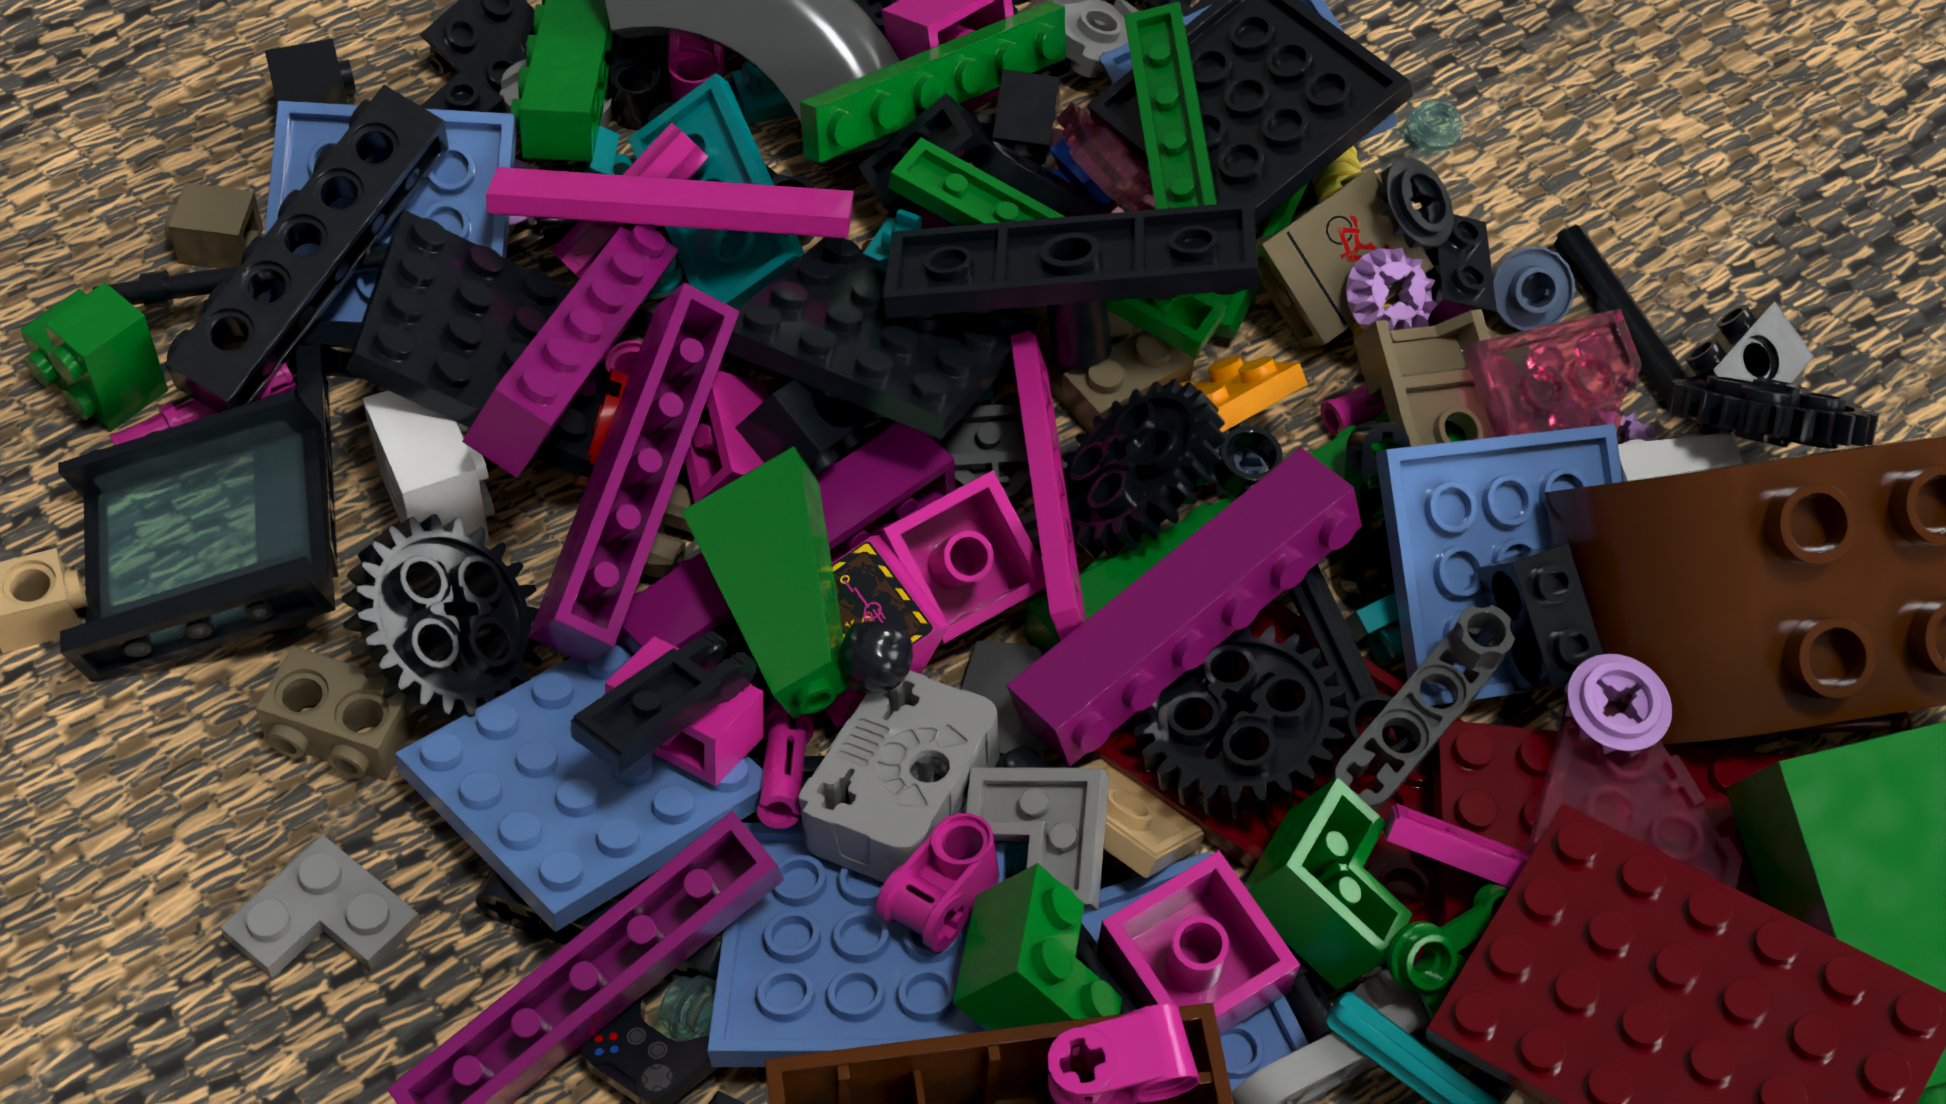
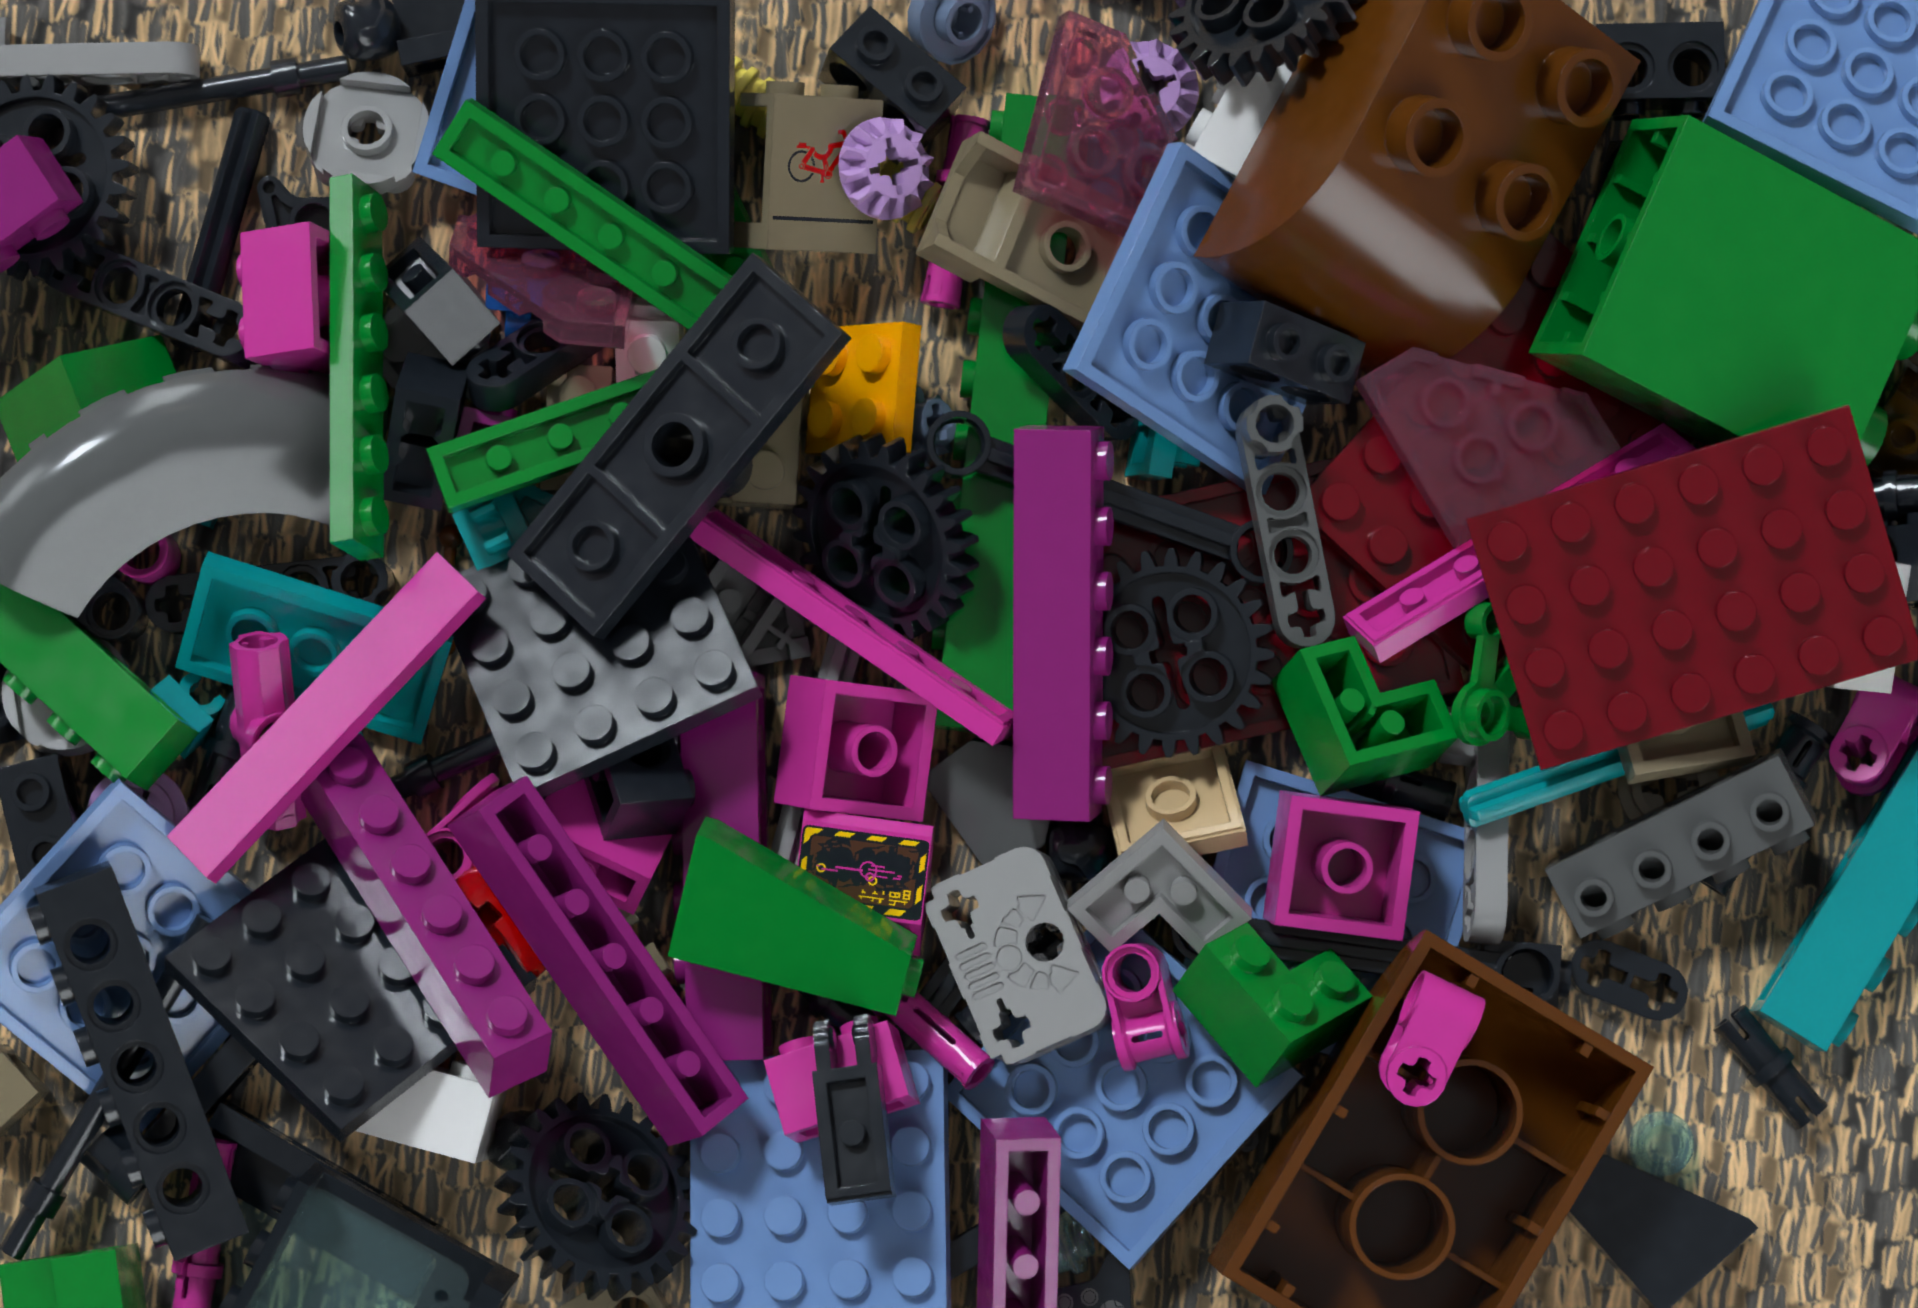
camera: 45 degrees left, 30 degrees up
black piece [839,621,913,694] -> none
black gear [1376,157,1454,251] -> none
lavender gear [1564,654,1672,757] -> none

